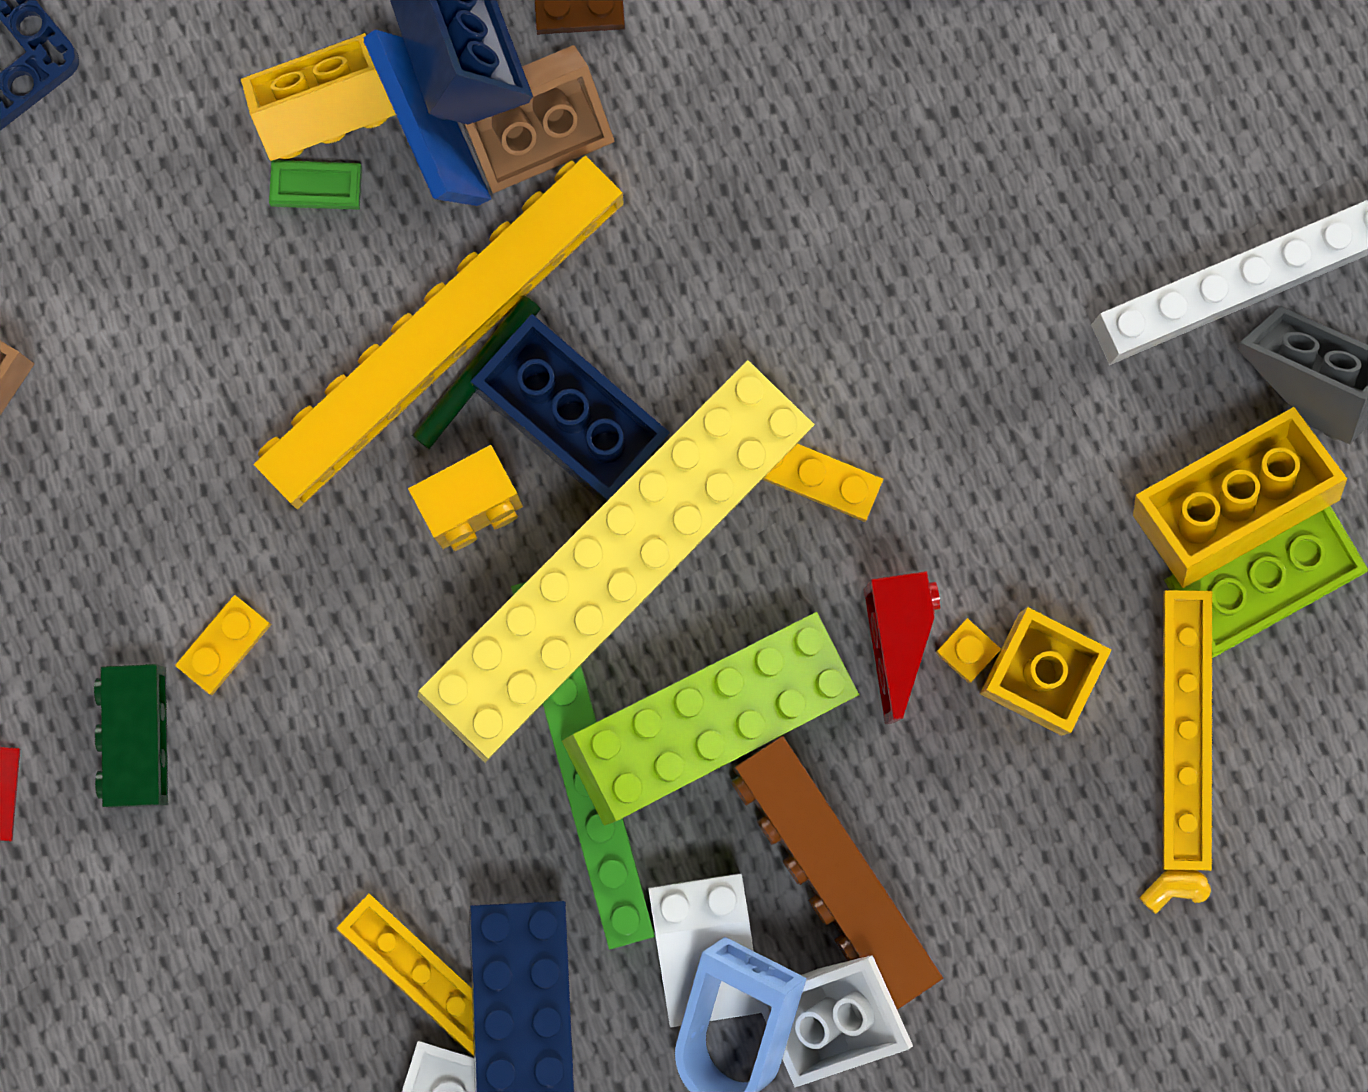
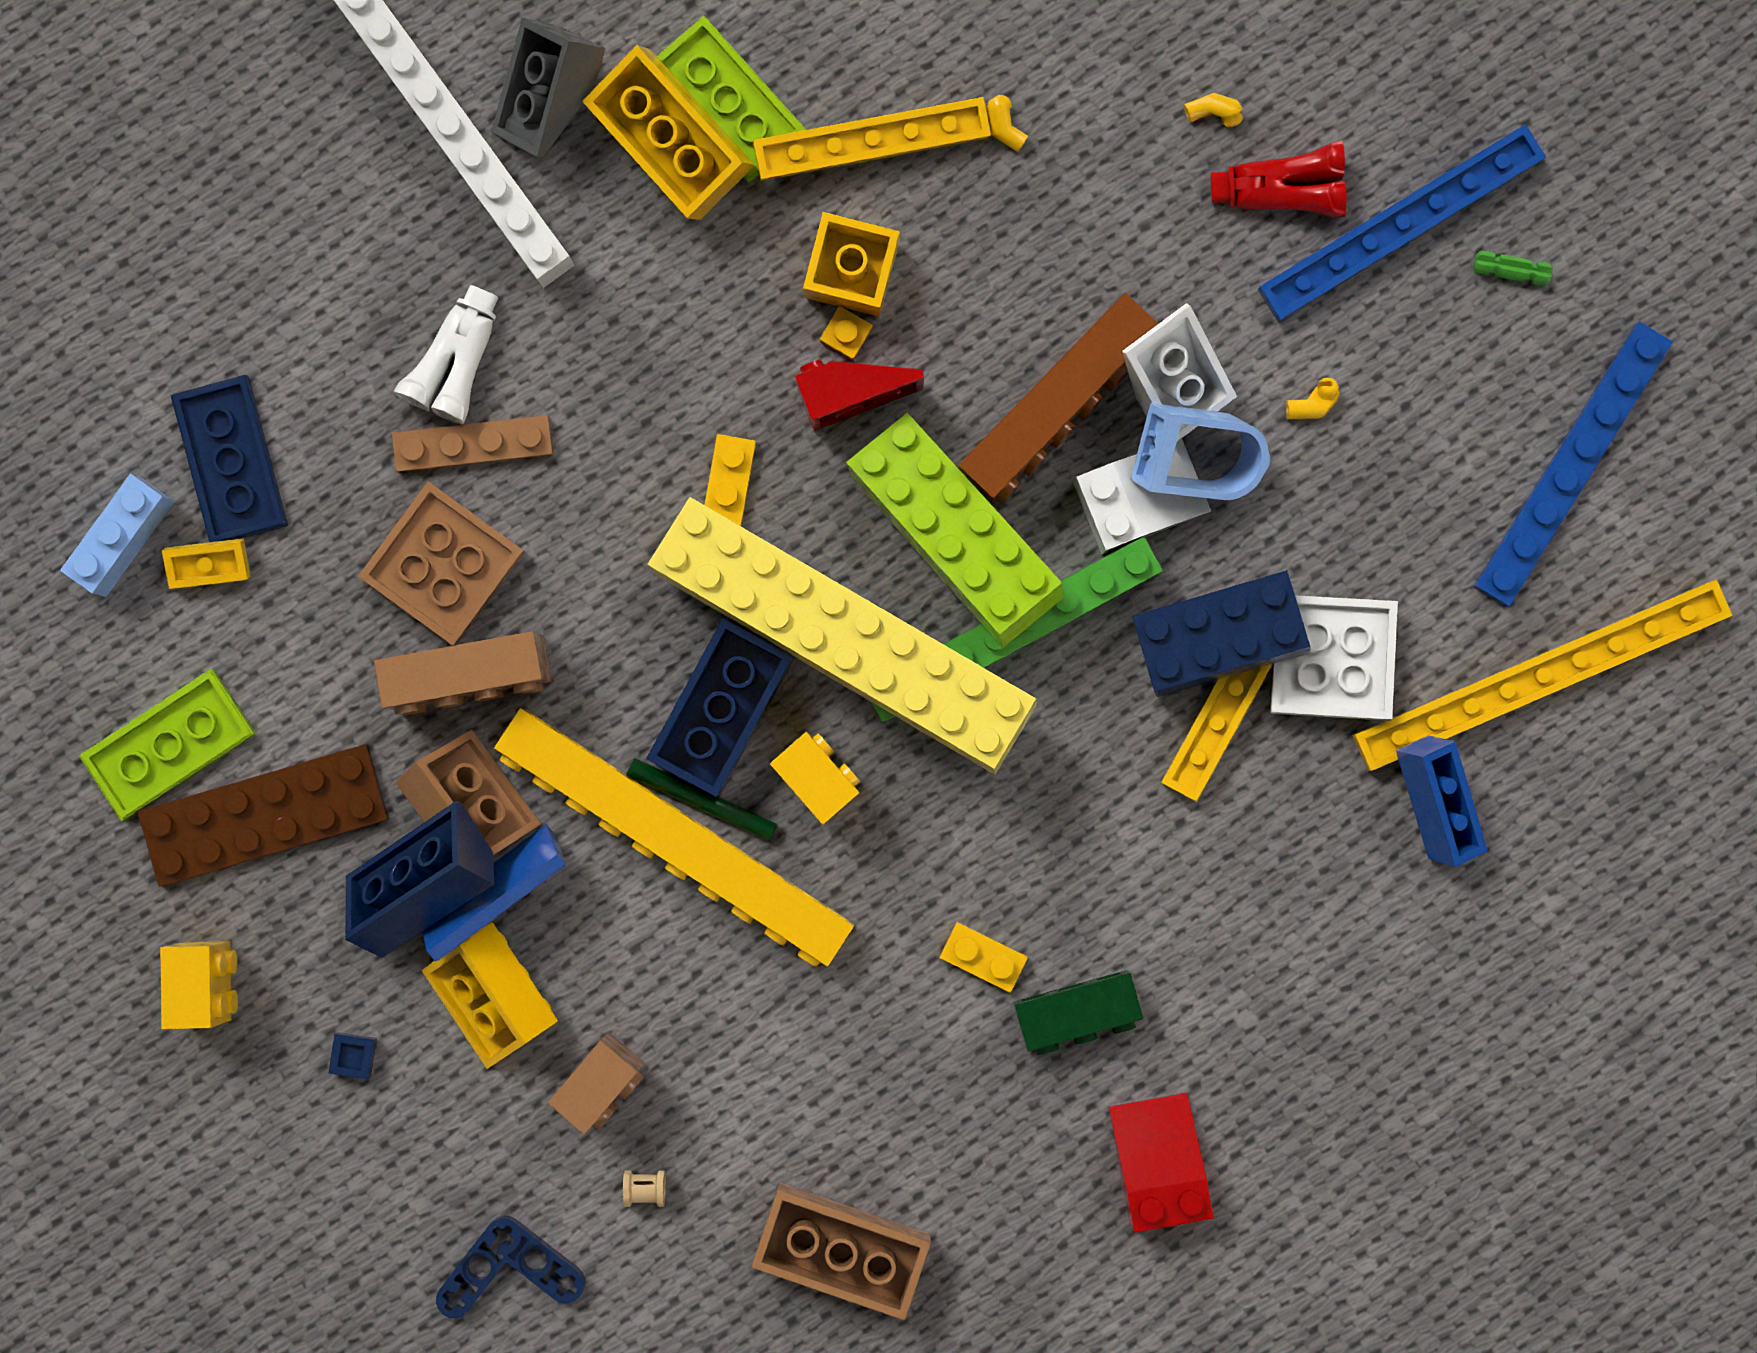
camera: 100 degrees left, 5 degrees up
bright green tile [269,160,362,210] -> none
none -> medium nougat plate [358,481,525,646]
none -> medium nougat brick [374,631,552,716]
none -> medium nougat plate [392,415,554,473]
none -> white piece [394,285,498,424]
none -> medium nougat brick [547,1033,645,1135]
none -> tan bush [623,1170,666,1207]

